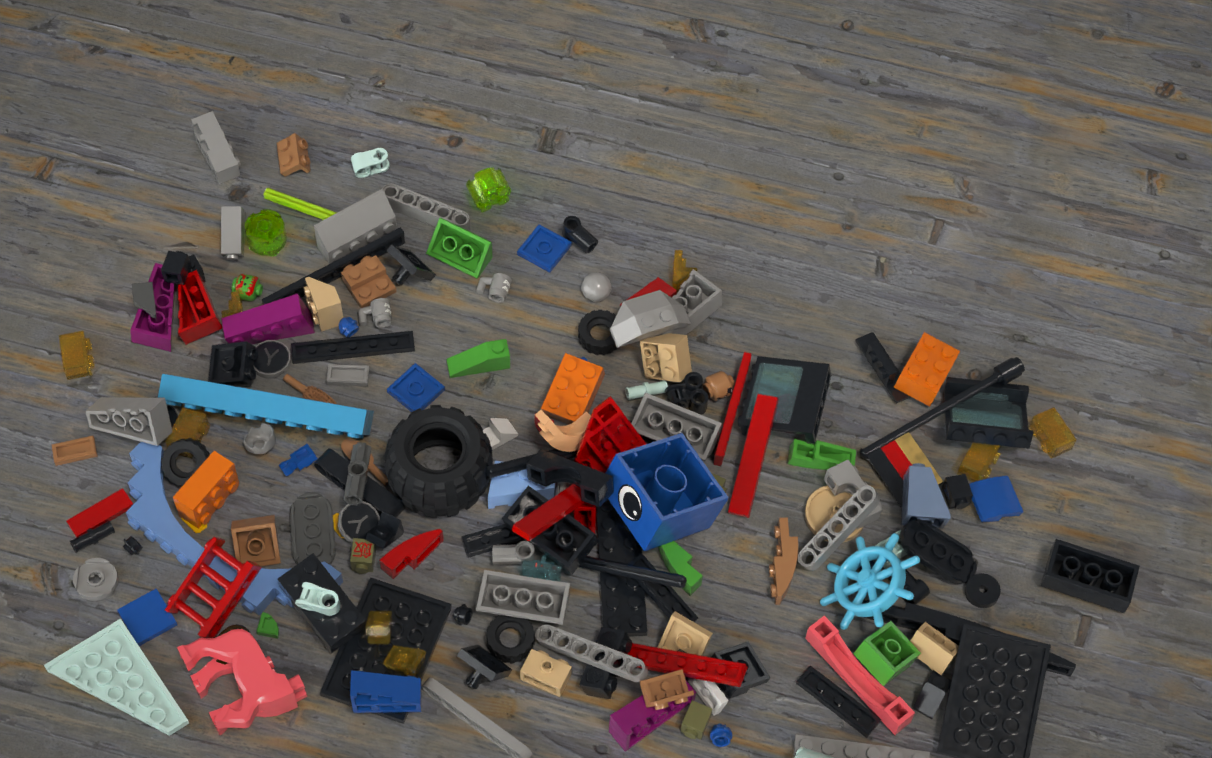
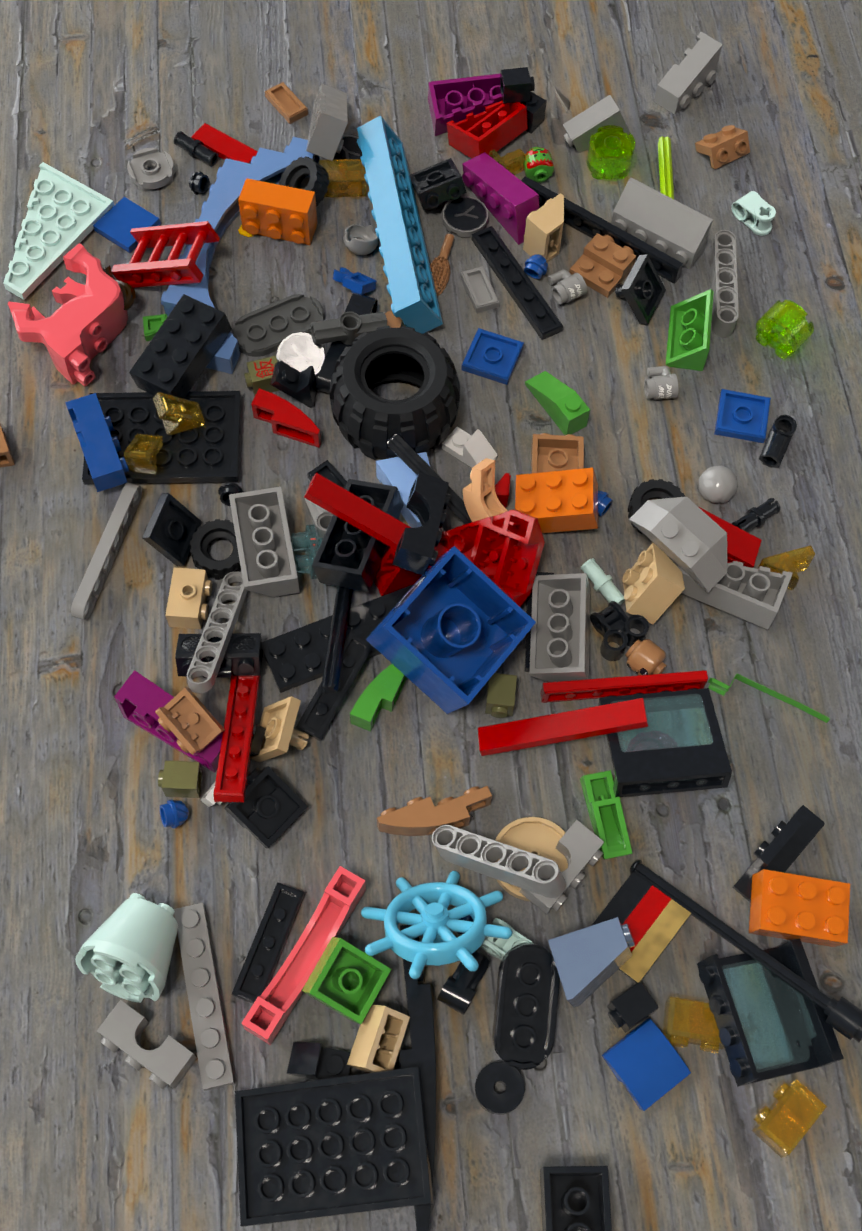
camera: 70 degrees right, 5 degrees up
clear yellow brick [59,331,95,380] -> none
dark grey tile [132,282,156,318] -> none
medium nougat slope [231,515,281,566] -> none
light aqua piece [295,582,341,616] -> none
none -> medium nougat plate [531,433,584,473]
none -> bright green piece [708,673,830,723]
none -> black pin [732,498,780,532]

